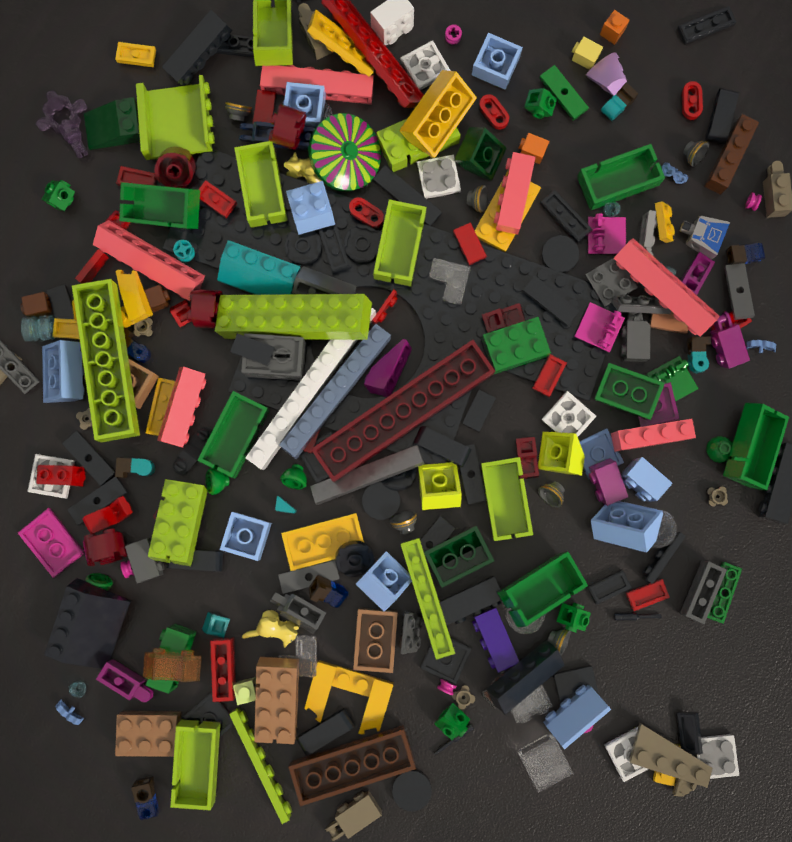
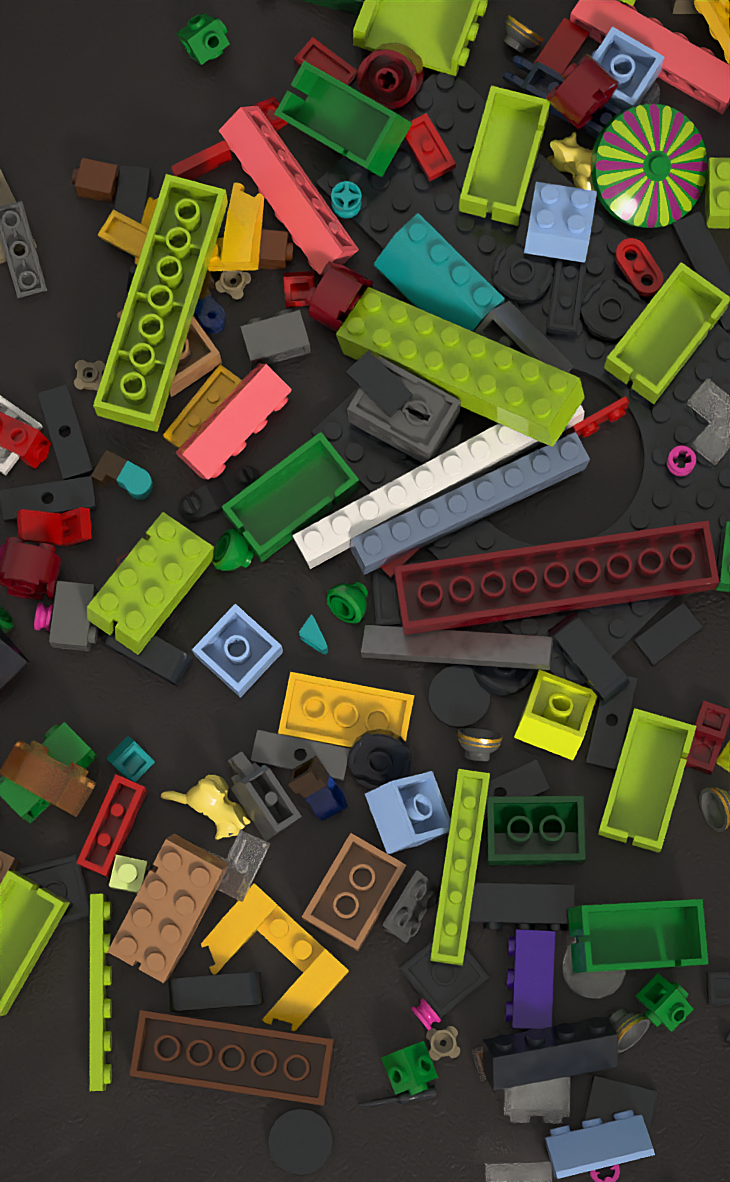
camera: 30 degrees right, 5 degrees down
clear light blue wheel [21,315,55,342] -> none
light blue slope [42,340,84,403] -> none
dark tan brick [325,790,382,841] -> none
magenta slope [364,339,412,397] -> none
none -> dark grey brick [240,309,311,369]
none -> dark pink bush [667,446,696,476]

